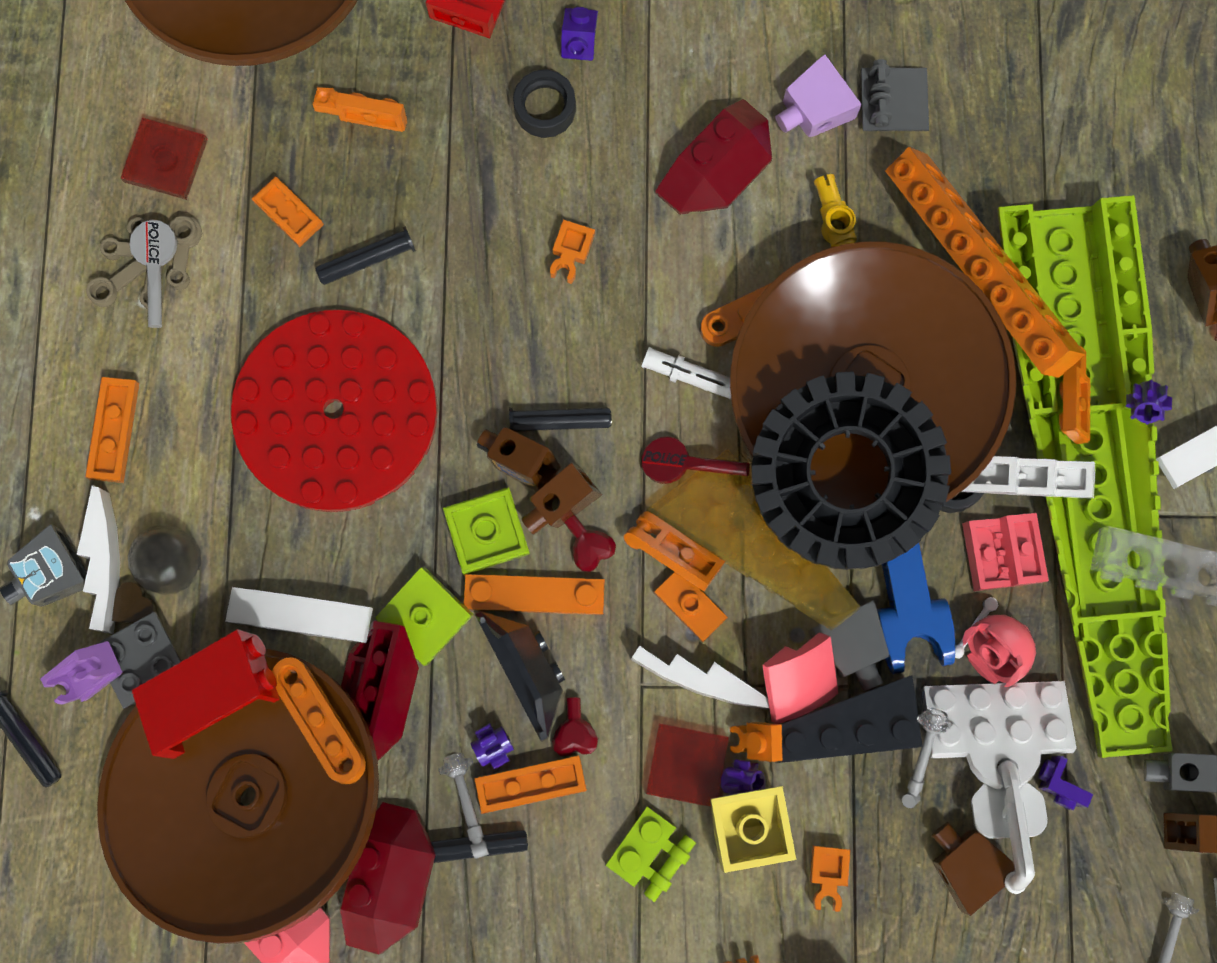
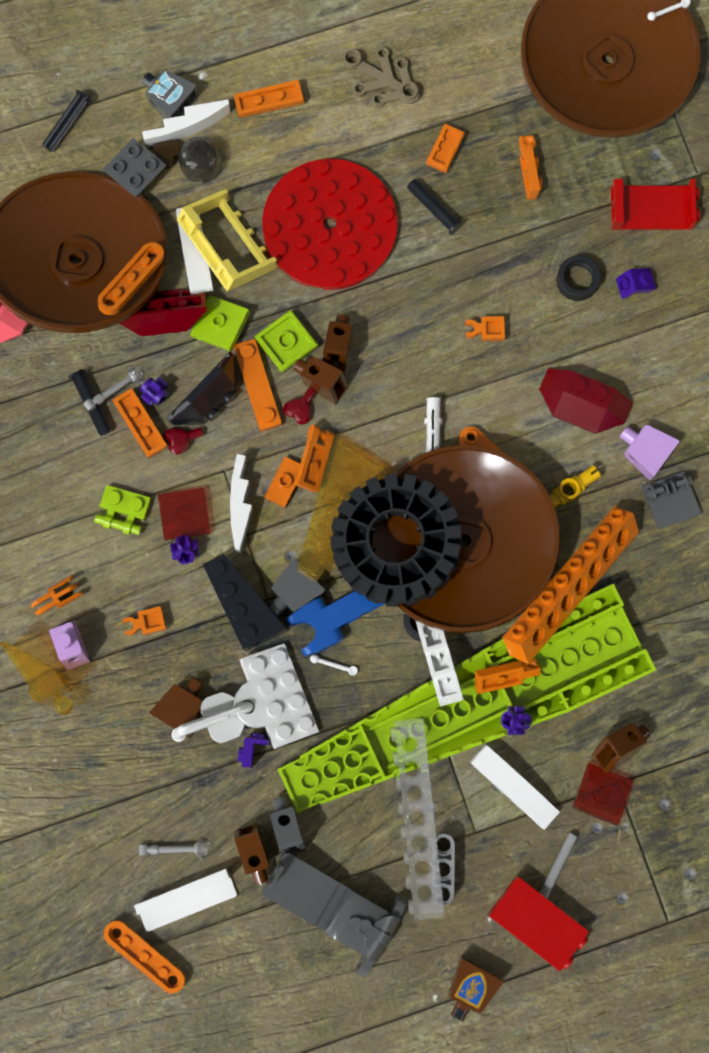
camera: 70 degrees right, 0 degrees up
medium lavender hinge [41,641,123,704] -> none
clear red plate [121,118,208,200] -> none
light grey piece [129,220,178,328] -> none
red panel [131,629,280,759] -> none
dark red wedge [340,802,436,955] -> none
black axle [509,407,612,431] -> none
dark red piece [642,437,750,484] -> none
light yellow slope [710,786,796,873] -> none
orange plate [730,722,782,762] -> none
coral slope [762,632,838,724] -> none
piece [902,708,953,808] -> none
coral slope [962,513,1049,591] -> none
coral cylinder [963,615,1036,687] -> none
none -> light yellow hinge [177,189,278,292]

